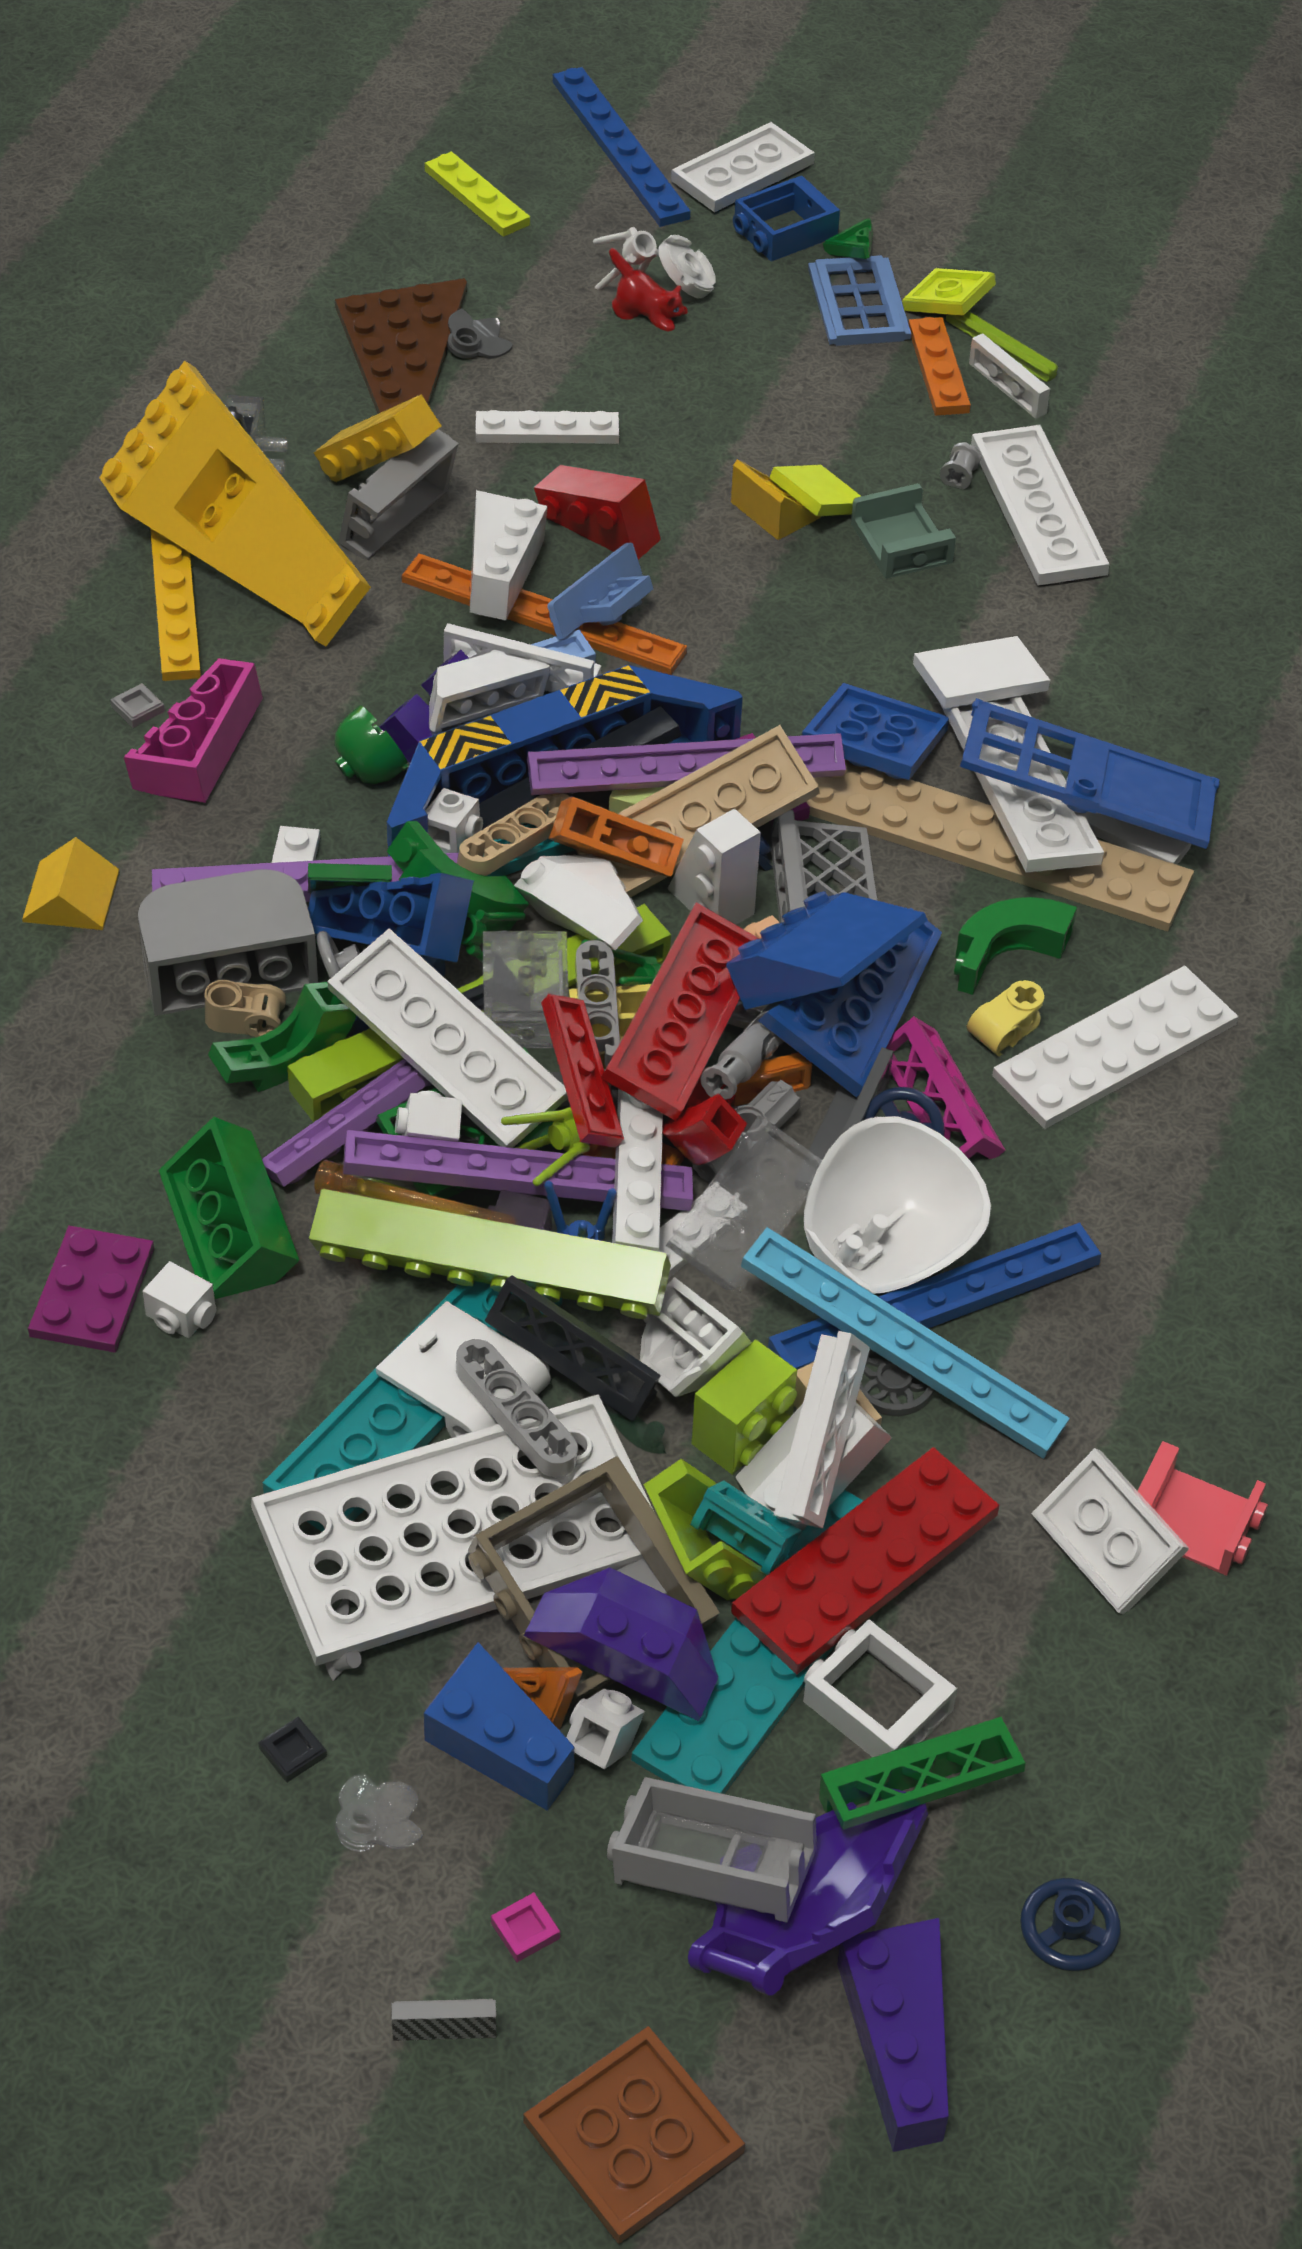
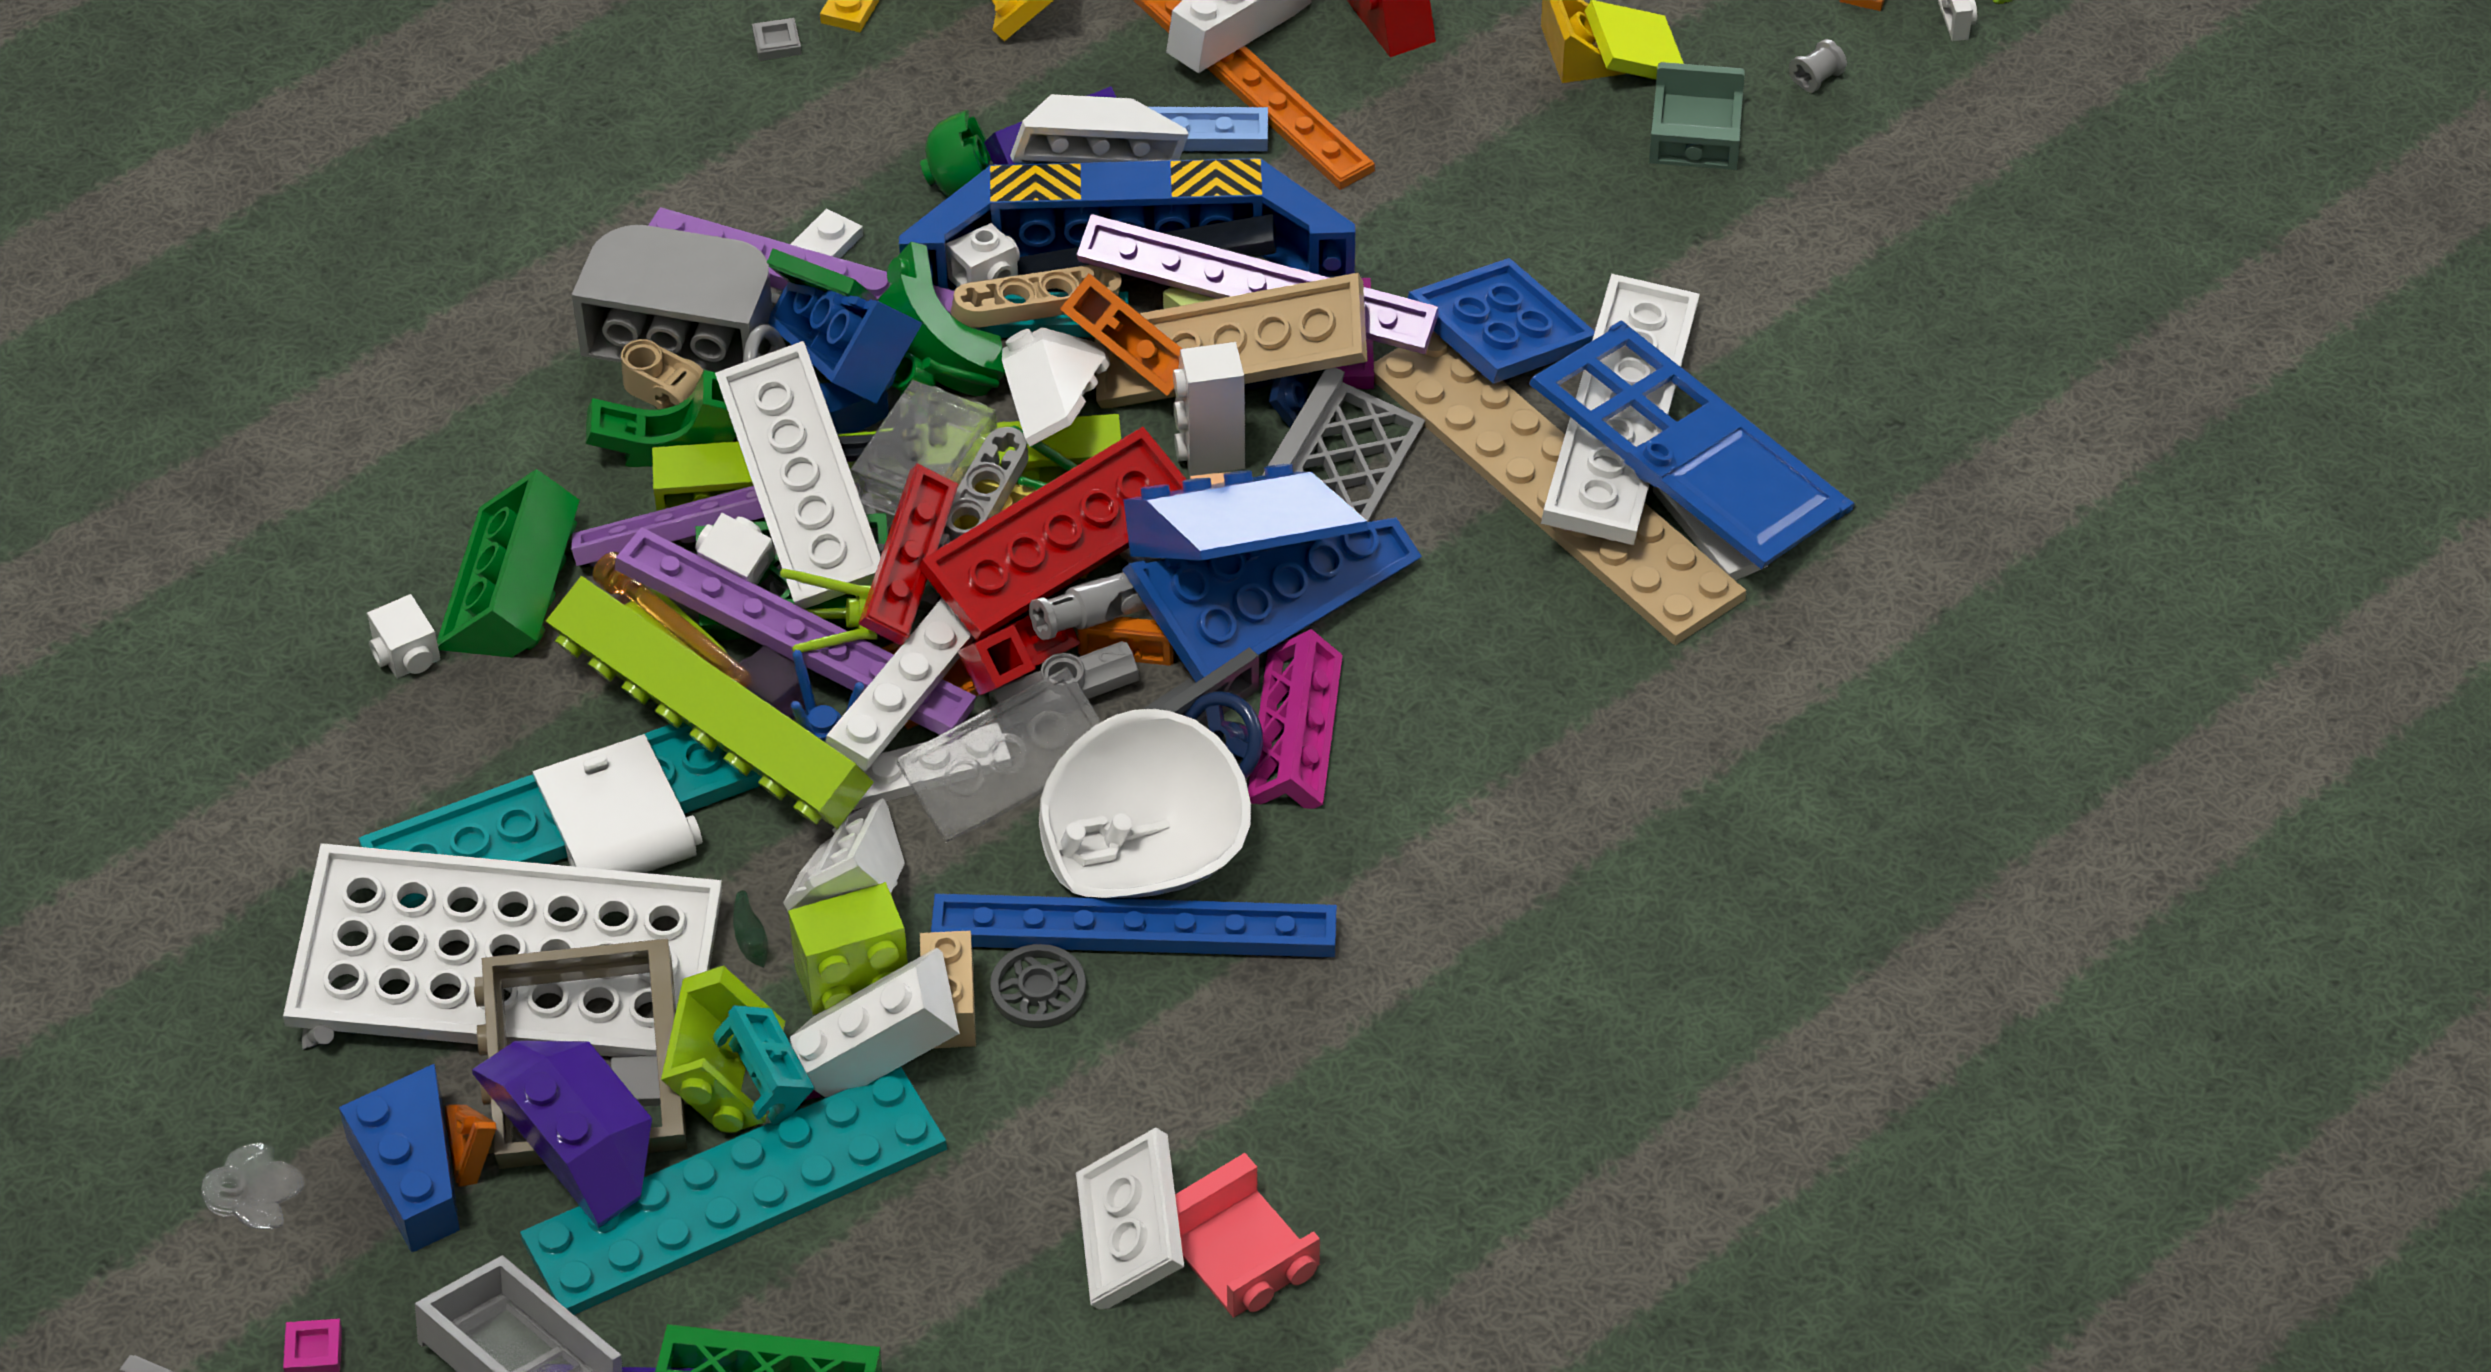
camera: 30 degrees right, 0 degrees up
yellow slope [22,837,119,930] -> none
magenta plate [28,1225,154,1353] -> none
dark pink wedge [124,658,263,803] -> none
black tile [258,1716,327,1783] -> none
white fence [444,623,602,692] -> none
light grey beam [456,1339,578,1477] -> none
black fence [485,1275,661,1421] -> none
medium blue bracket [547,543,653,639] -> none
white brick [566,1689,645,1769] -> none
red plate [731,1447,1000,1675] -> none
medium azure plate [741,1227,1070,1459] -> none
white fence [773,1331,870,1528] -> none
white window [803,1620,957,1757] -> none
white tile [913,636,1050,709] -> none
green arch [954,897,1077,995] -> none
light yellow piece [967,980,1044,1056] -> none
white plate [971,425,1109,585] -> none
white plate [992,966,1238,1129] -> none

